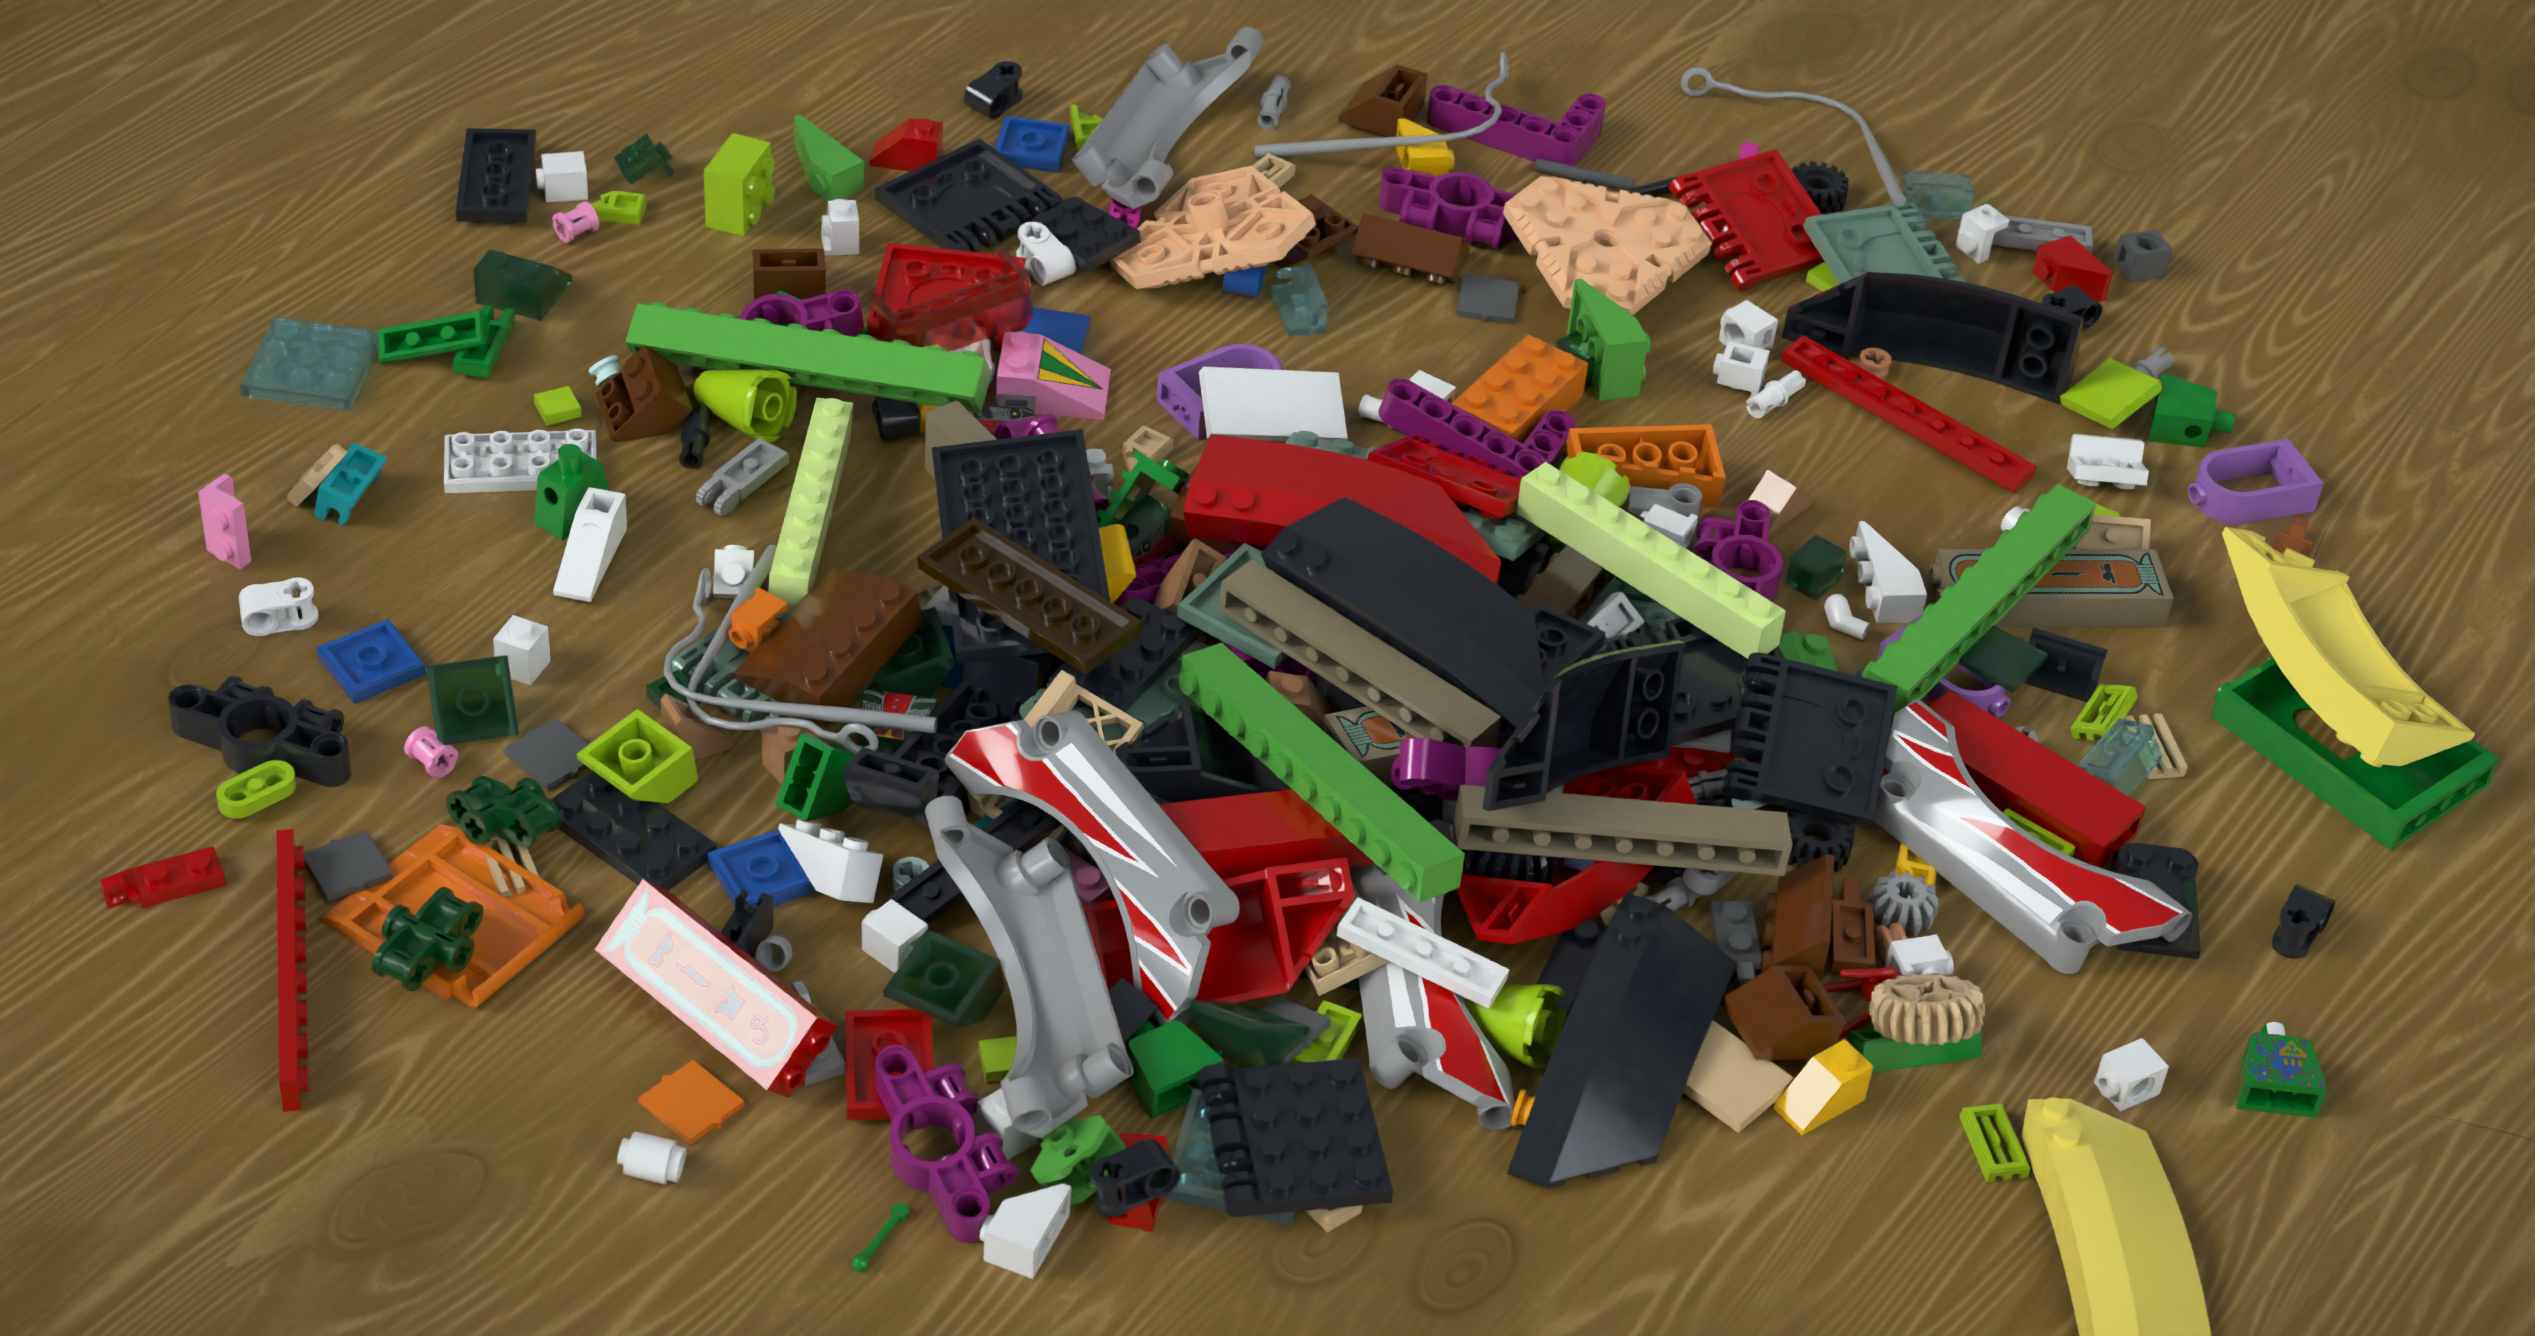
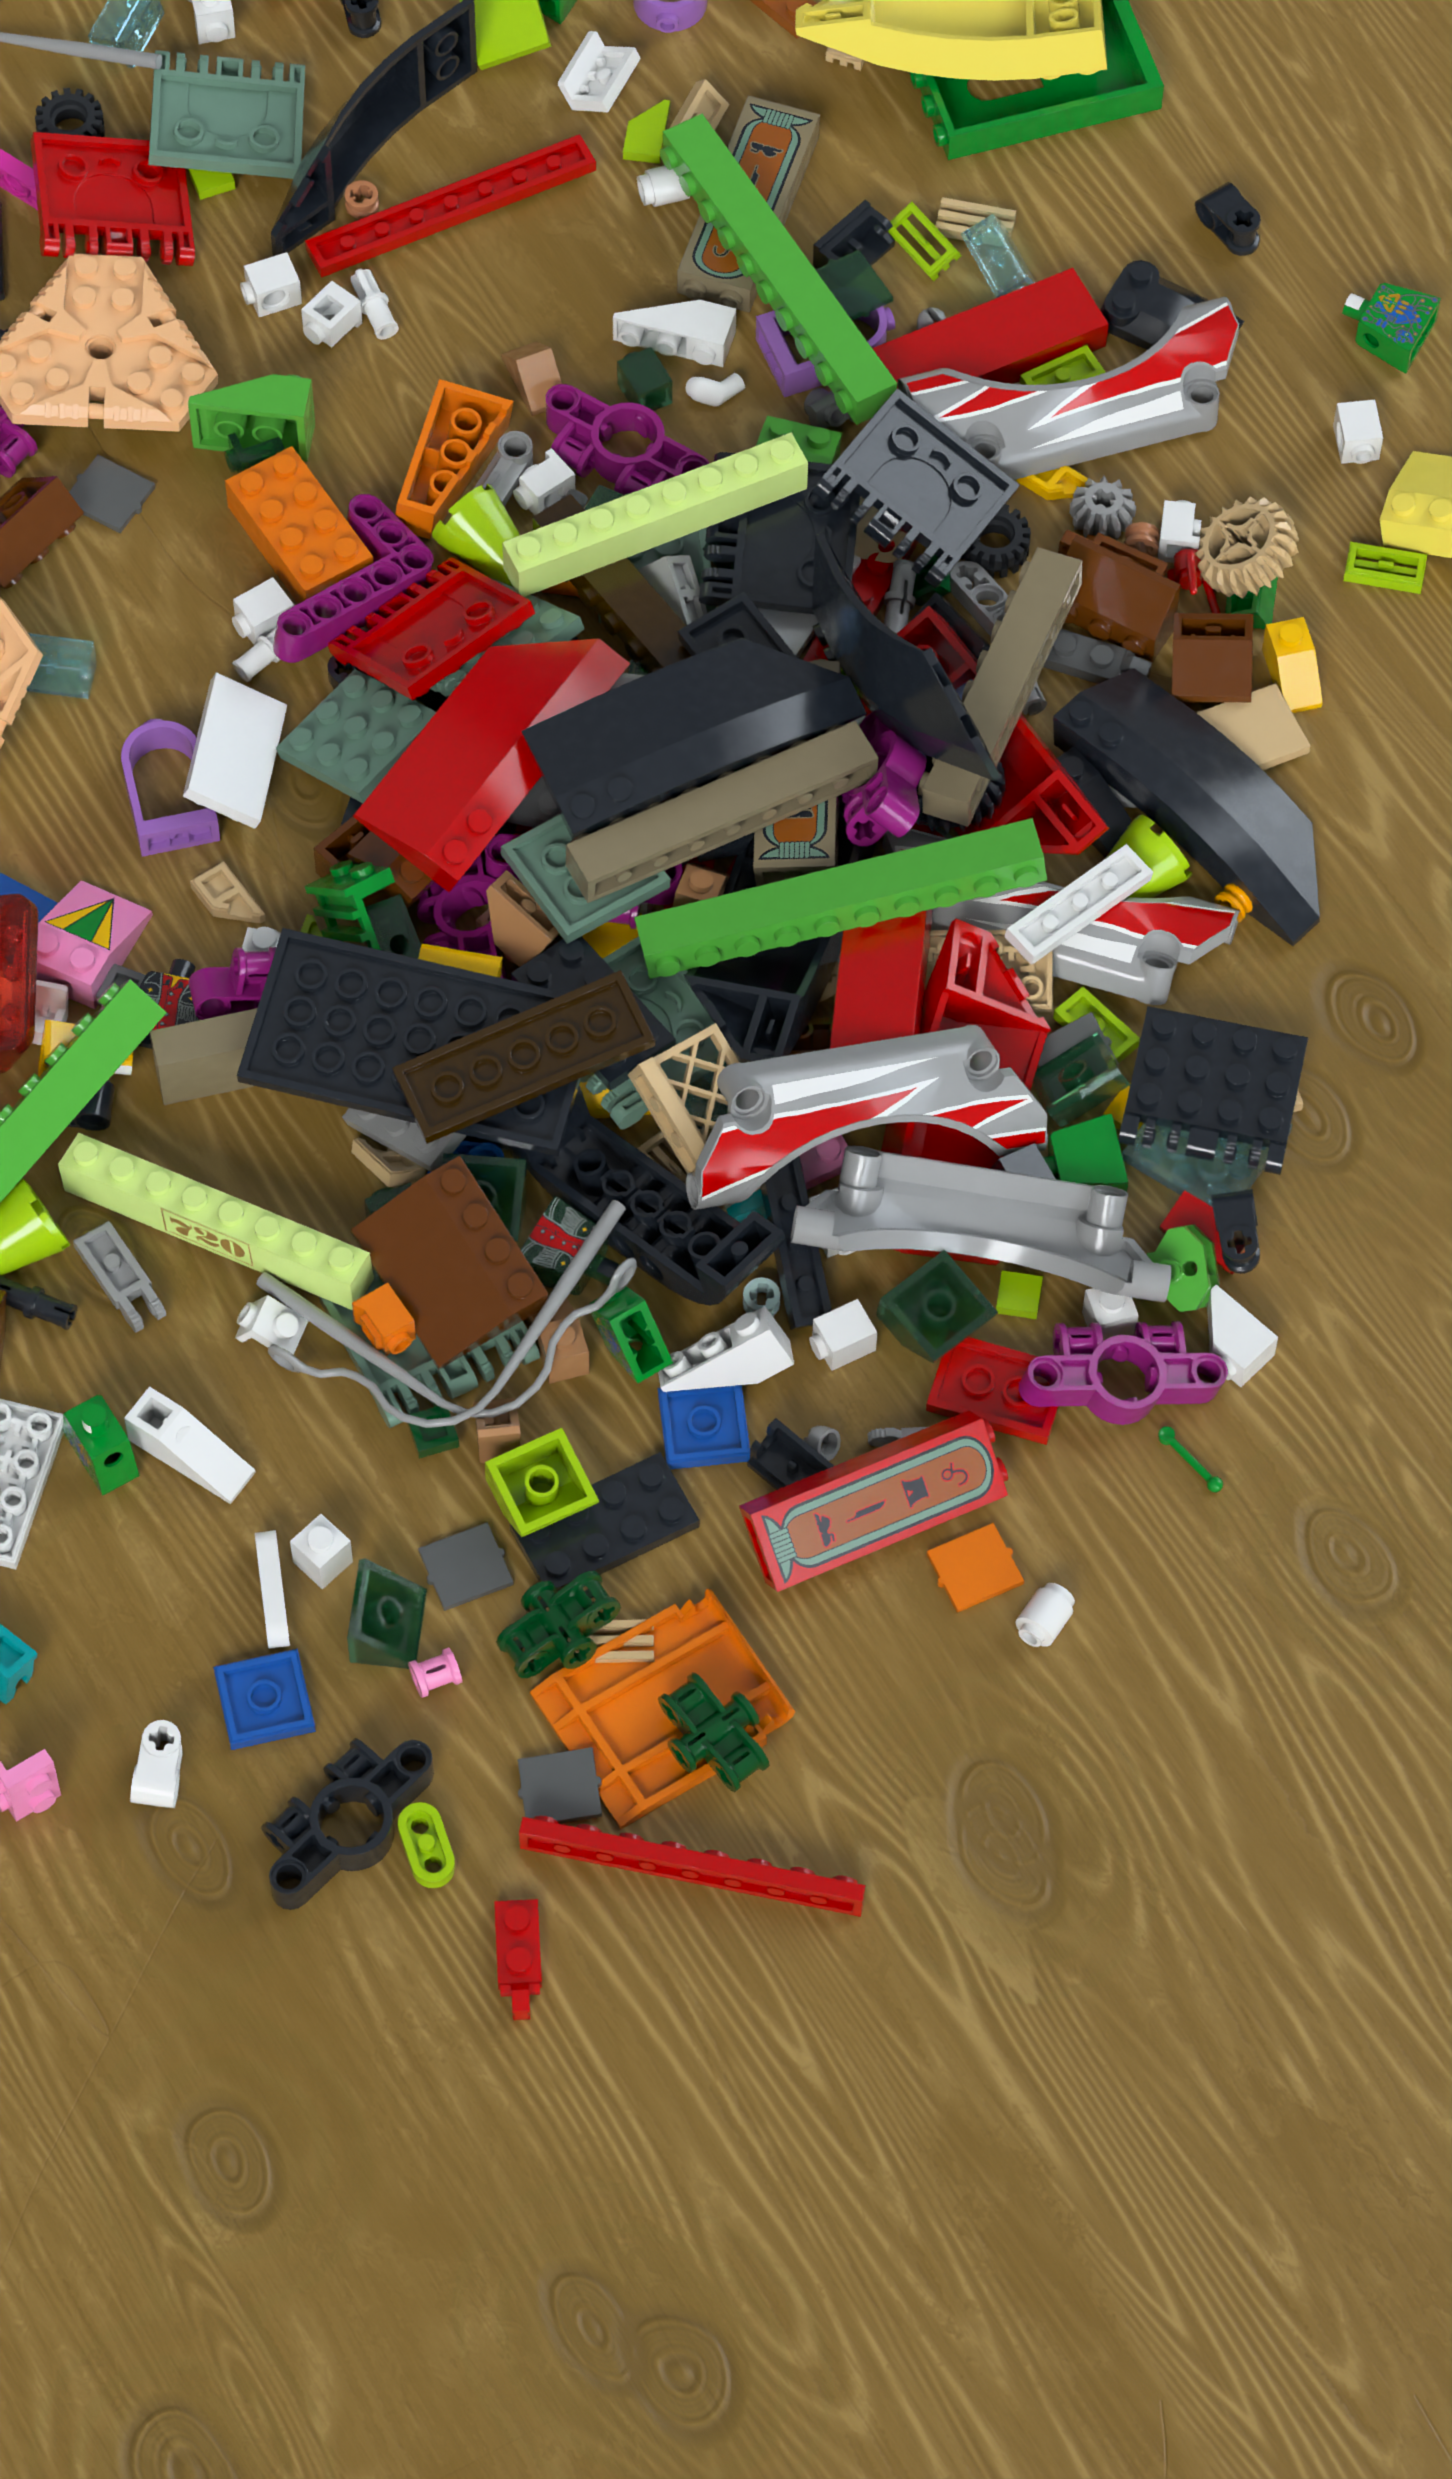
camera: 65 degrees left, 20 degrees up
none -> white beam [255,1530,290,1649]

